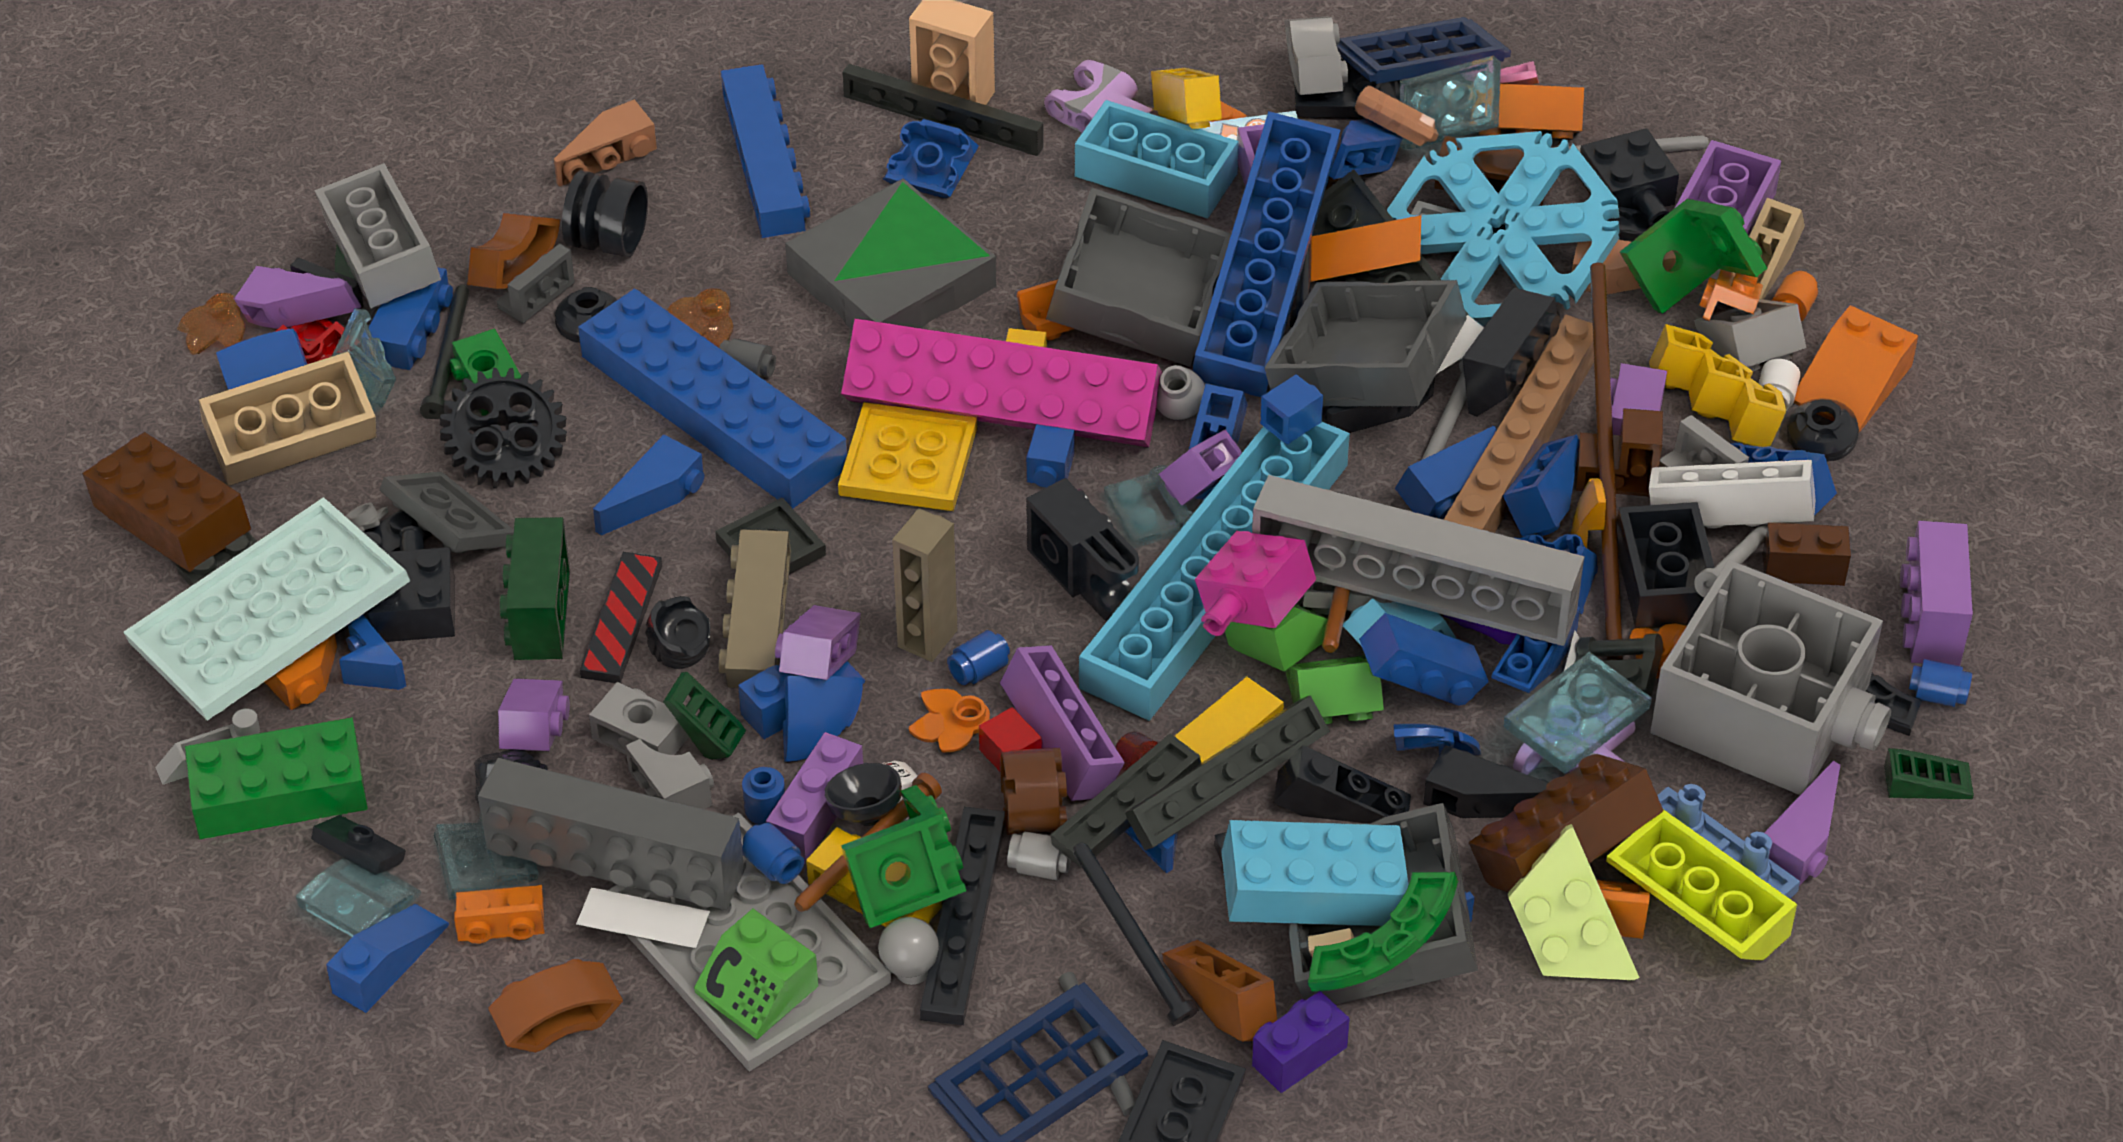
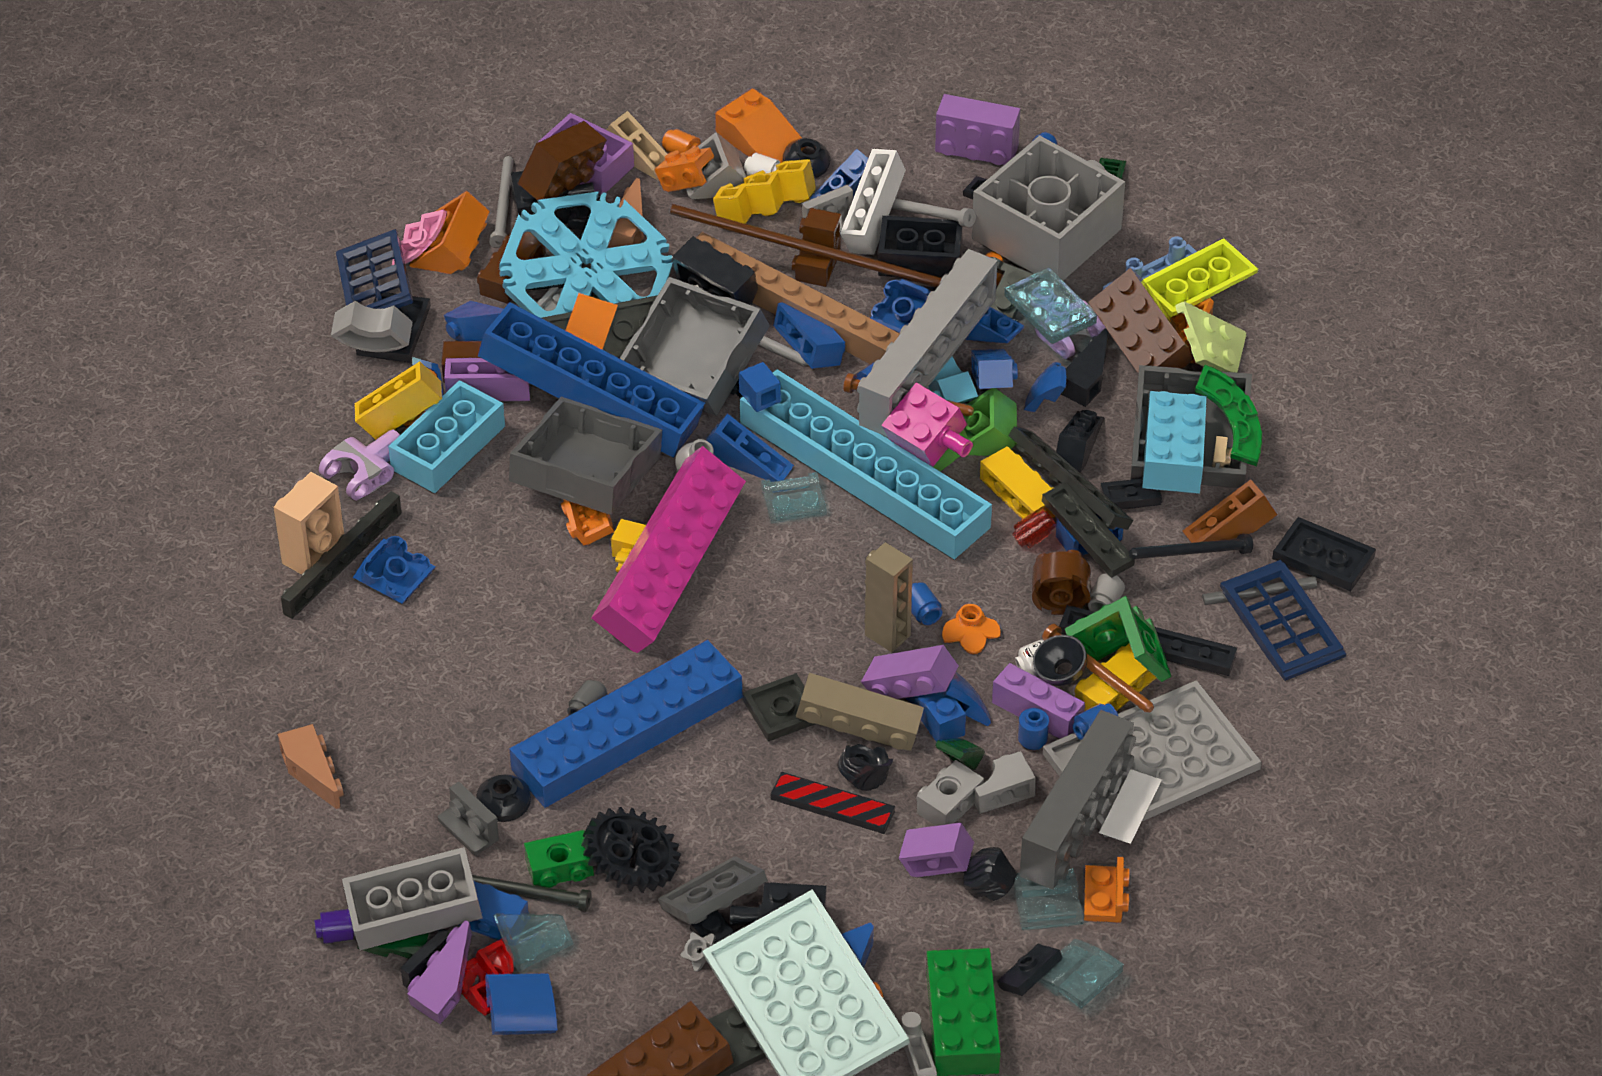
camera: 80 degrees left, 0 degrees up
clear orange plate [177,293,246,355] -> none
tan brick [199,352,376,486] -> none
blue slope [326,904,449,1013] -> none
dark orange brick [467,213,561,289] -> none
dark orange brick [488,959,623,1053] -> none
dark green brick [500,517,570,660] -> none
black wheel [562,170,648,257] -> none
blue slope [593,435,704,535] -> none
clear orange plate [667,288,734,348] -> none
bright green slope [694,908,819,1040] -> none
blue brick [721,64,810,238] -> none
dark grey tile [785,178,997,331] -> none
yellow plate [838,402,977,511] -> none
light grey piece [878,917,939,985] -> none
red brick [979,707,1042,772] -> none
medium lavender brick [1000,645,1125,801] -> none
blue brick [1026,424,1074,488] -> none
black brick [1026,478,1139,621] -> none
medium lavender slope [1159,429,1242,506] -> none
dark purple brick [1252,991,1350,1093] -> none
nougat rock [1355,86,1439,146] -> none
clear light blue plate [1399,56,1501,150] -> none
blue slope [1503,434,1580,537] -> none
light orange brick [1571,478,1606,548] -> none
medium lavender brick [1611,363,1667,436] -> none
green bracket [1619,198,1768,314] -> none
reddish brown brick [1762,522,1851,586] -> none
medium lavender slope [1765,761,1840,886] -> none
none -> reddish brown brick [518,121,607,200]

